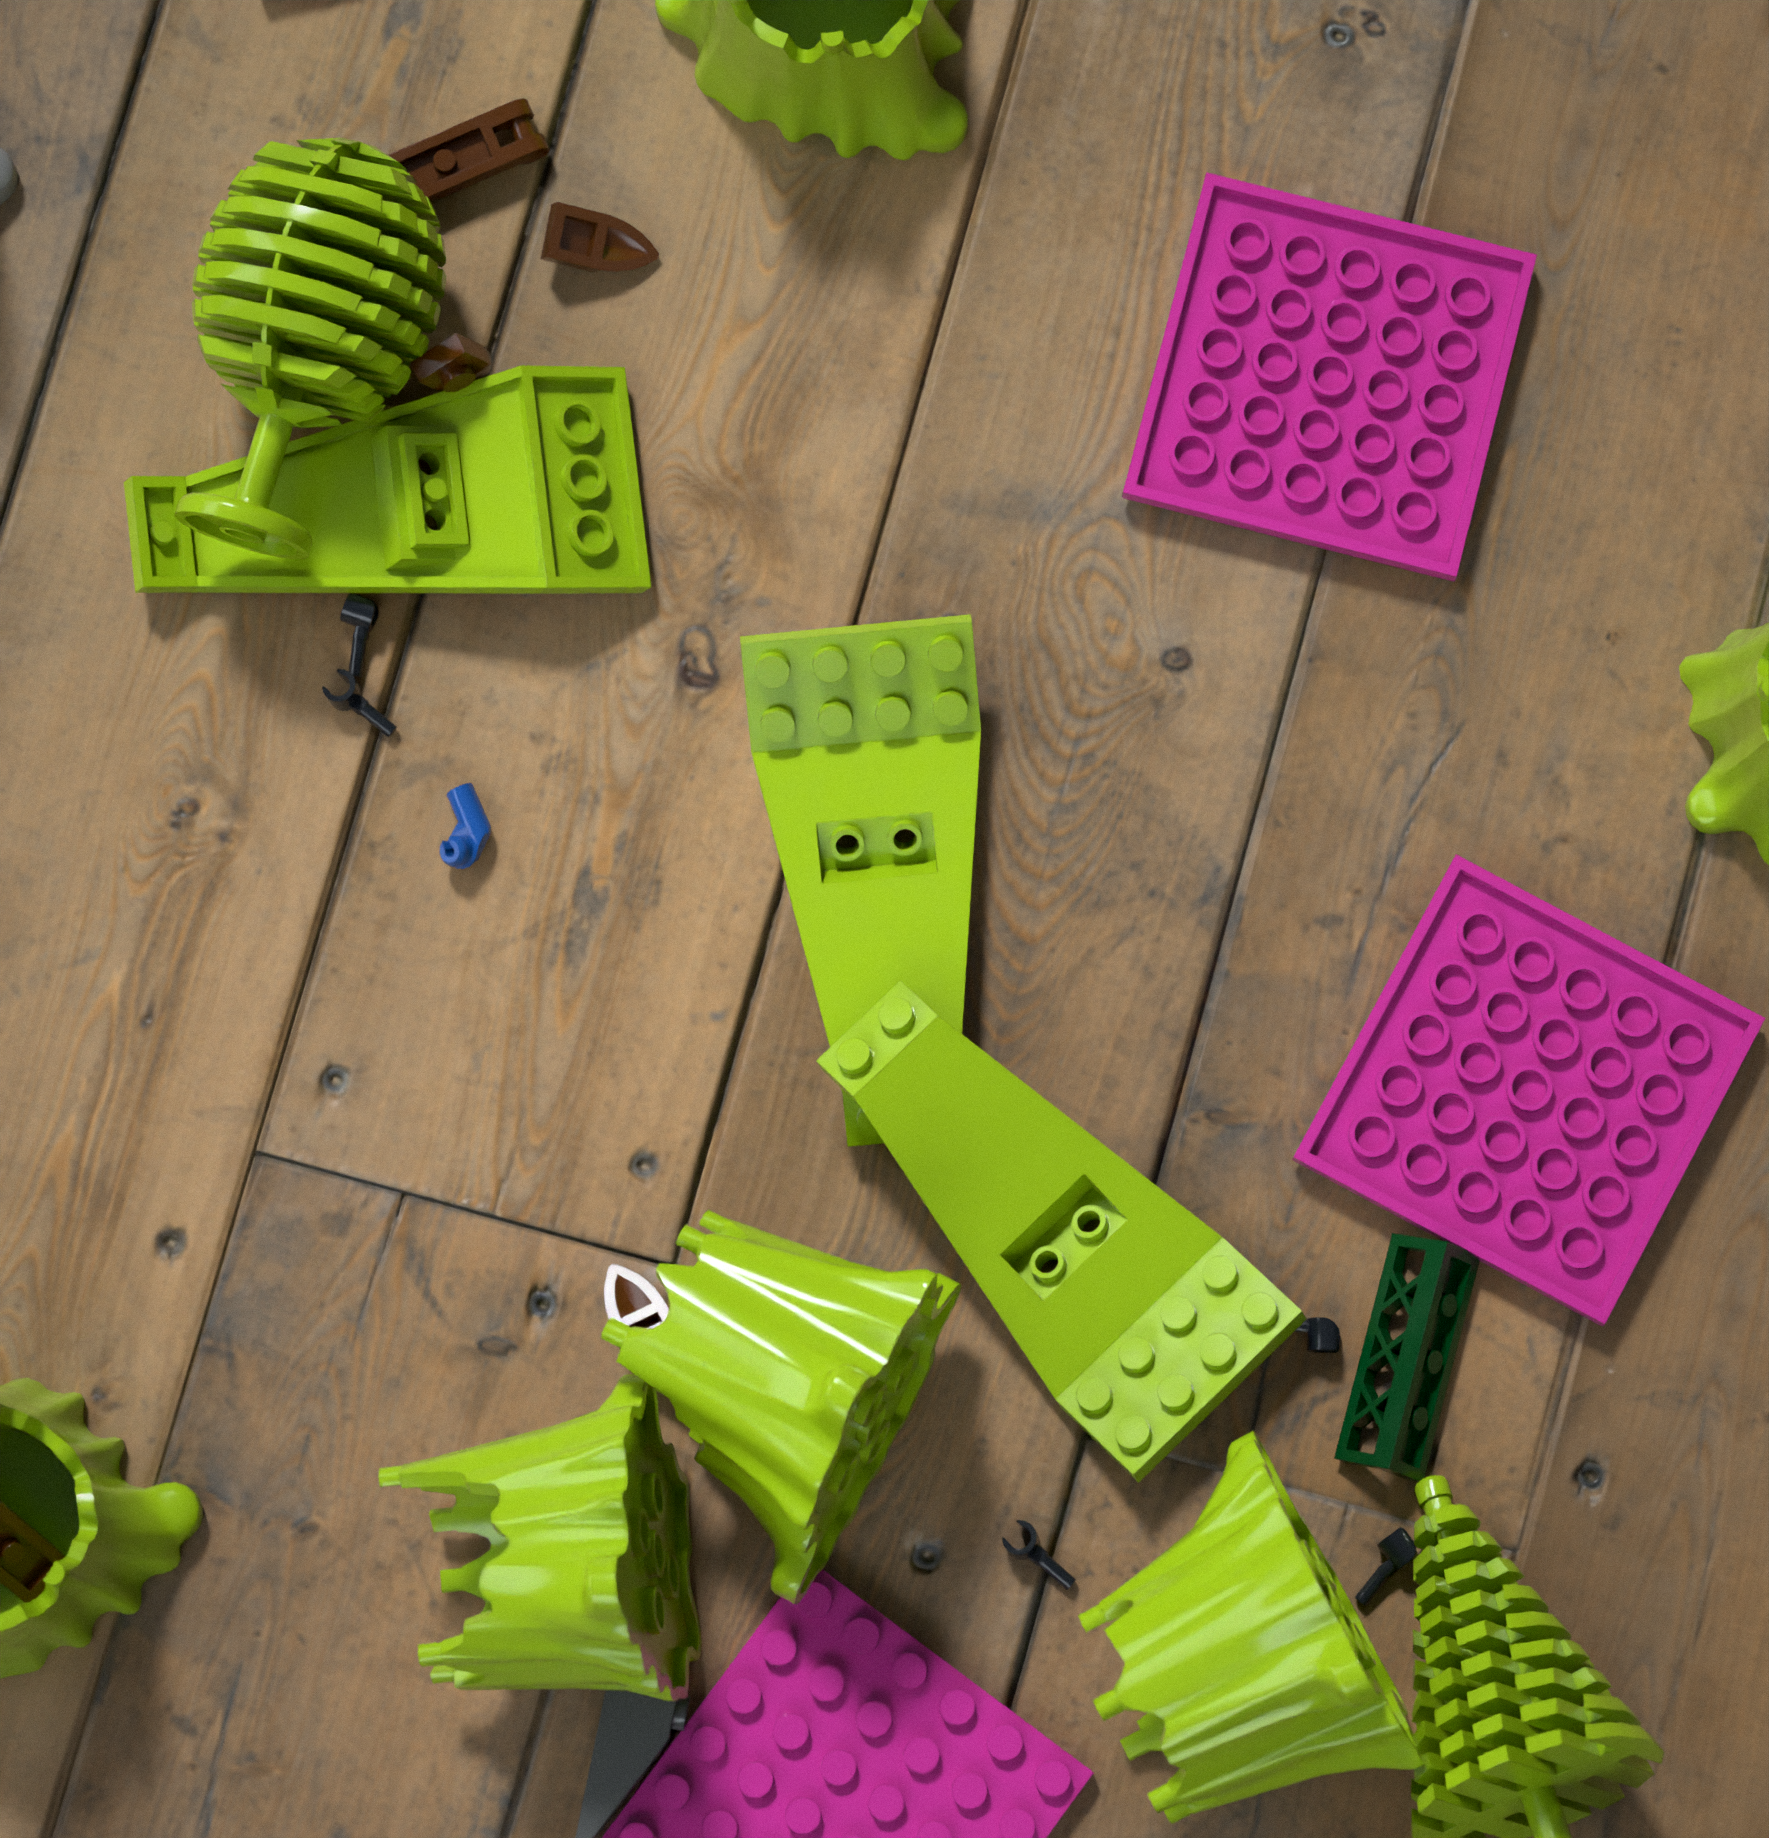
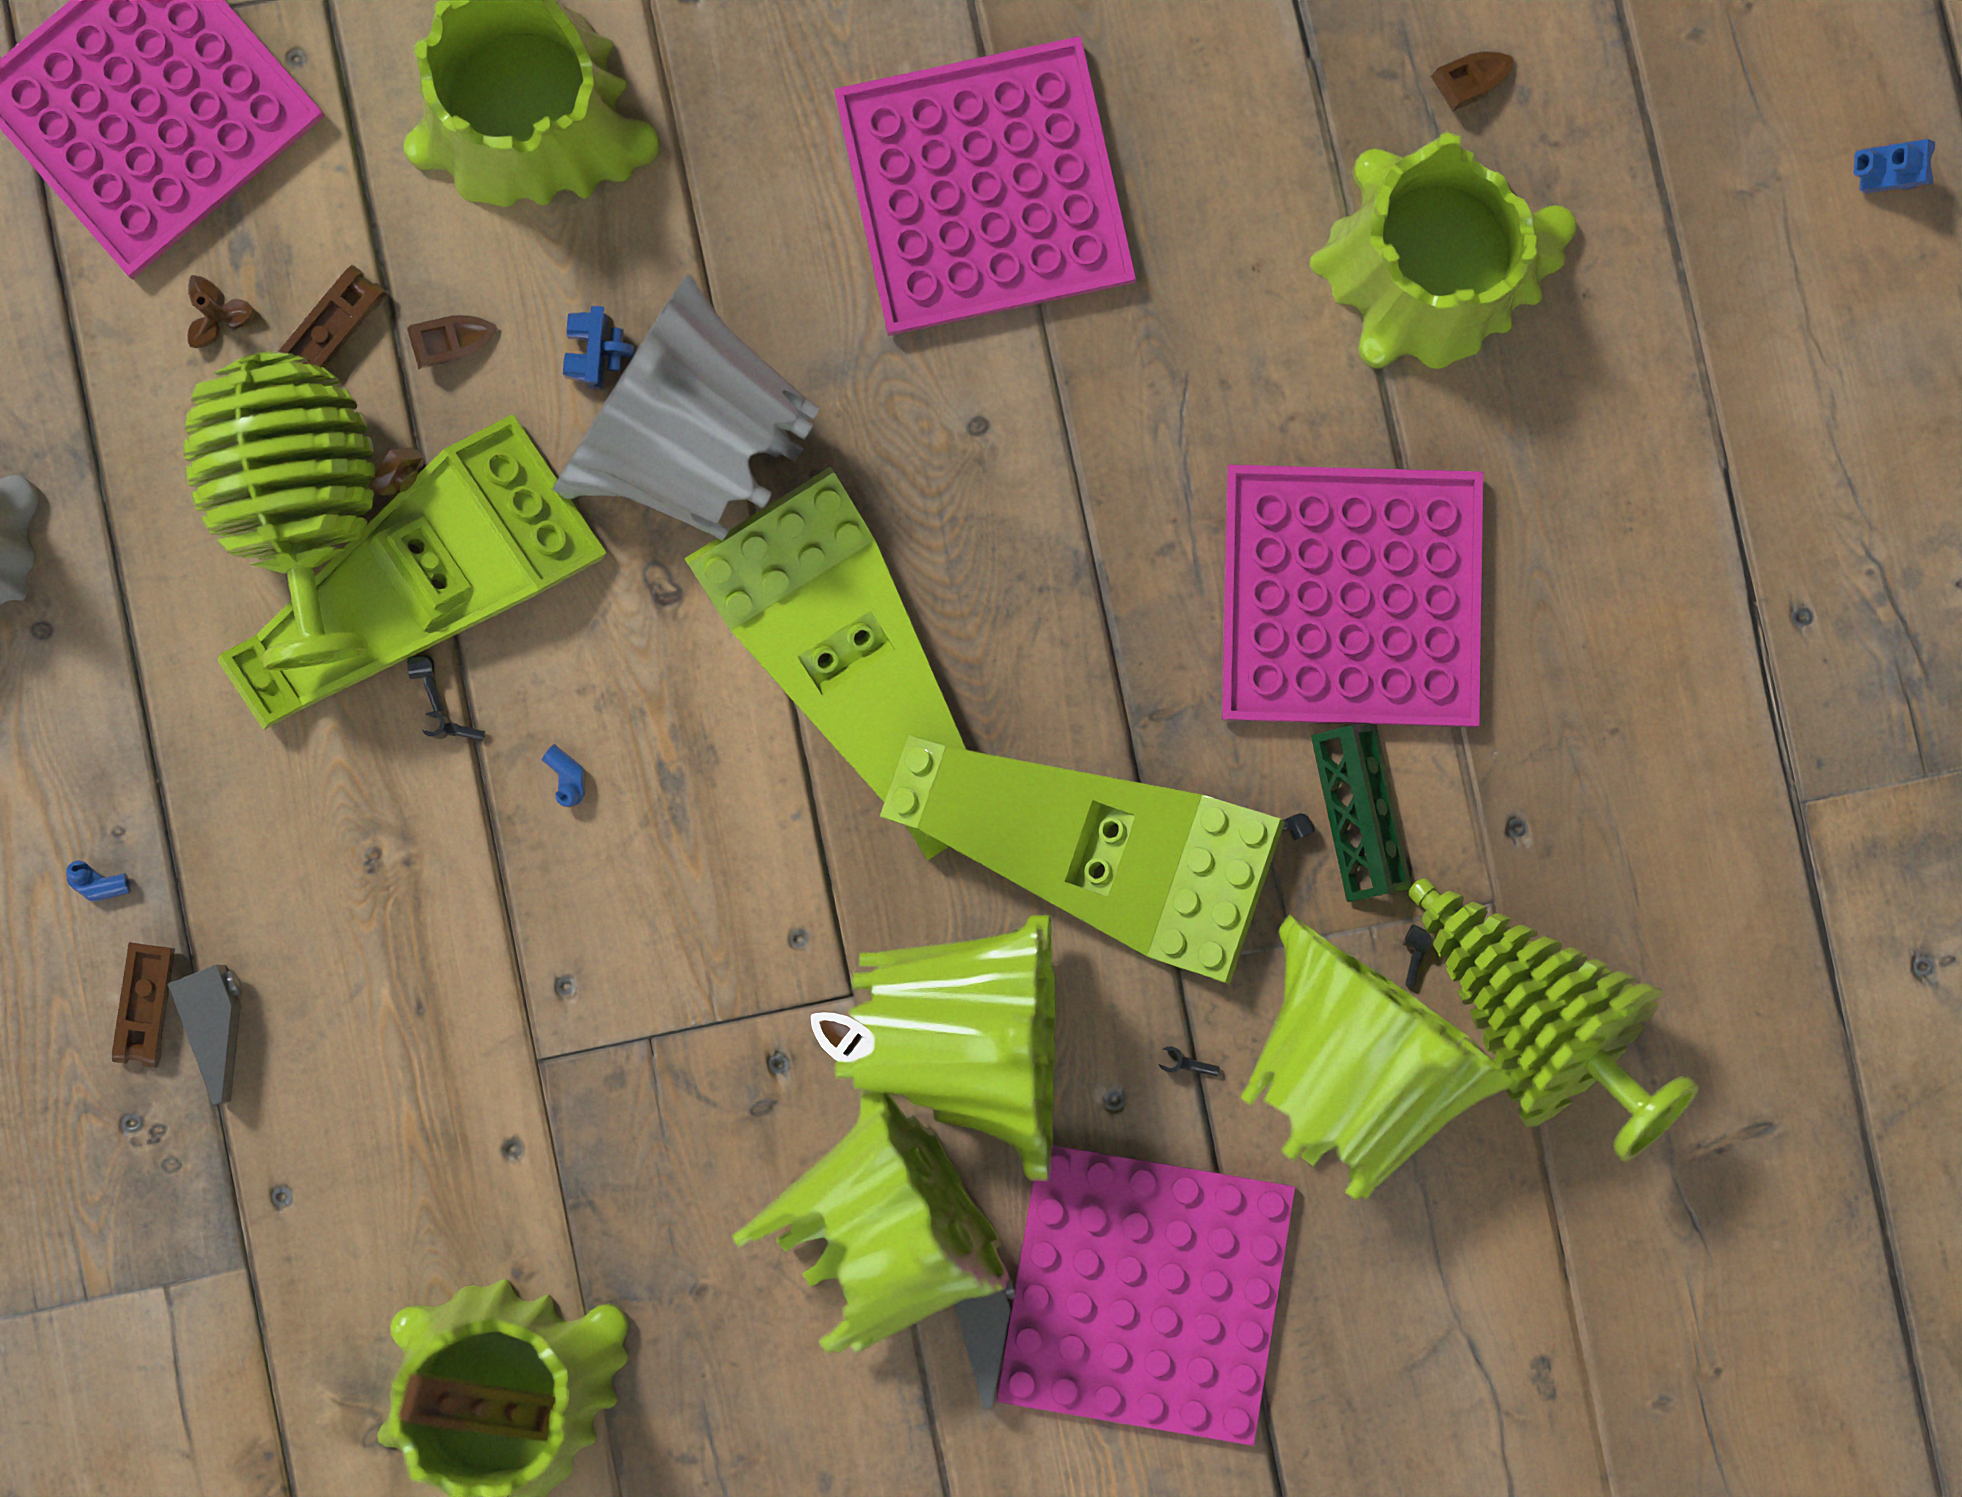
camera: 30 degrees left, 5 degrees up
none -> reddish brown plant [187,275,254,348]
none -> light grey piece [552,274,820,541]
none -> blue hips [563,306,634,390]

